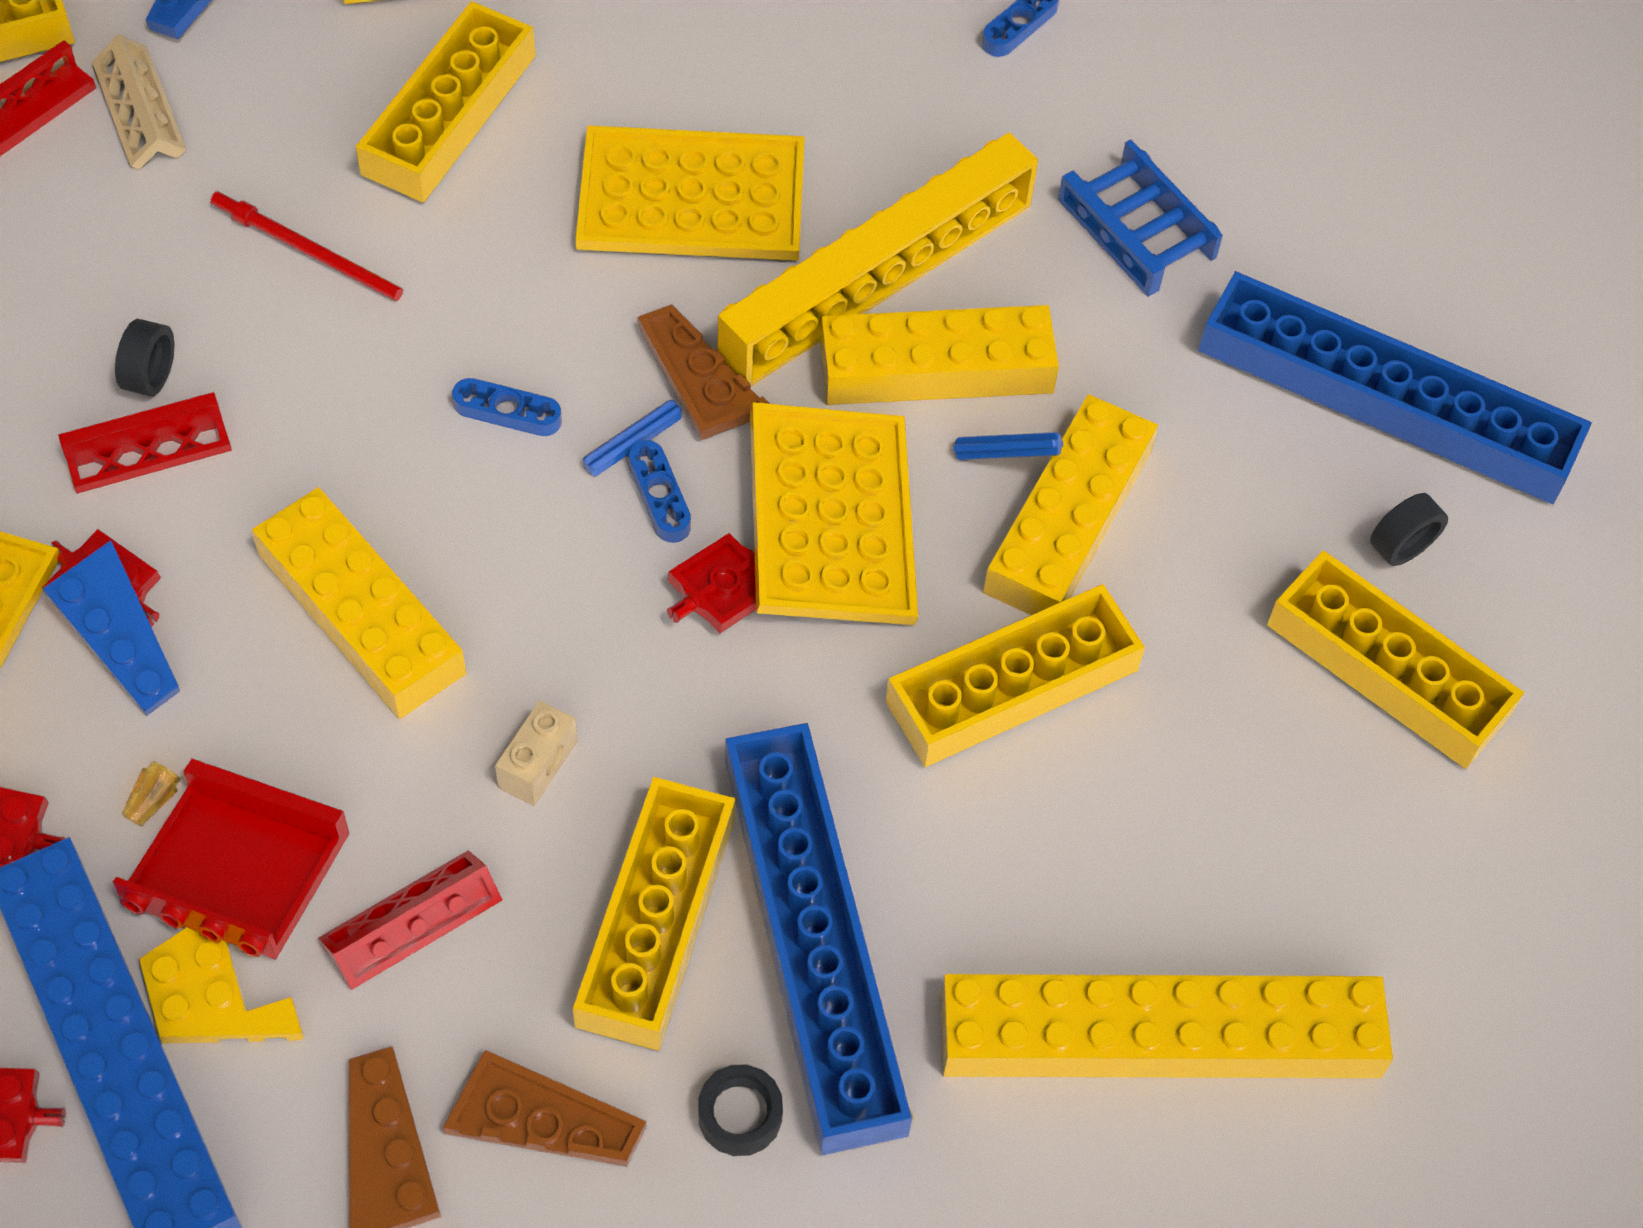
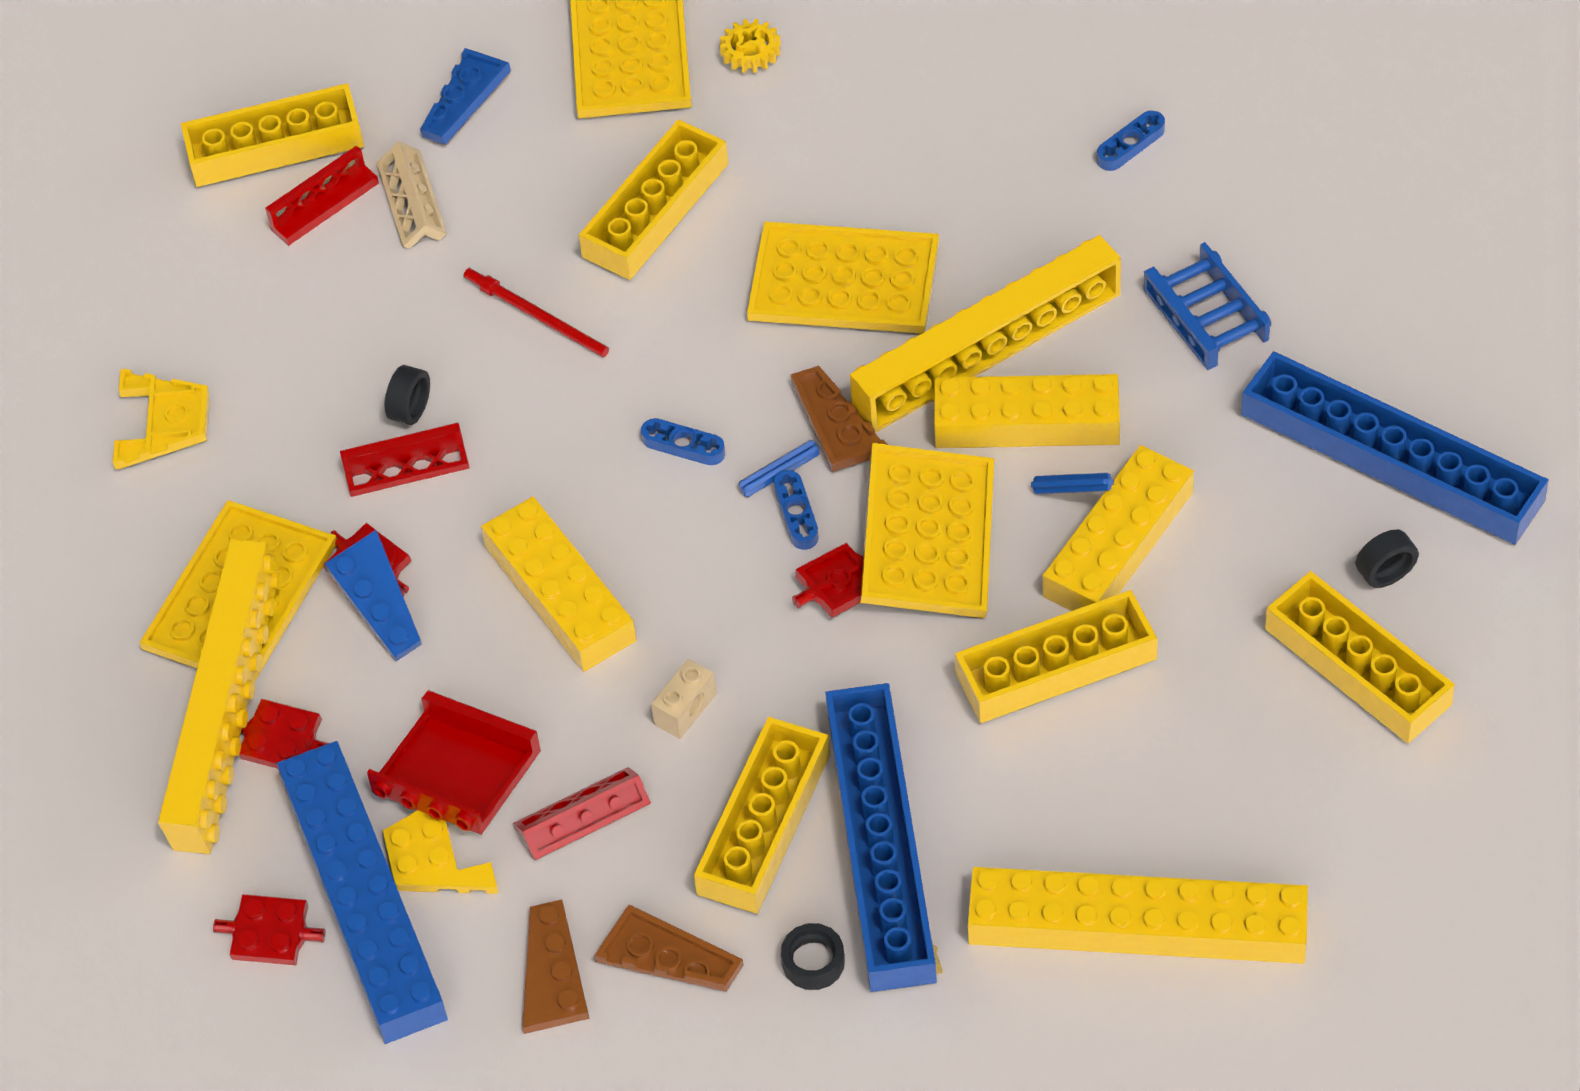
camera: 15 degrees right, 5 degrees down
clear yellow cone [121,761,181,827] -> none

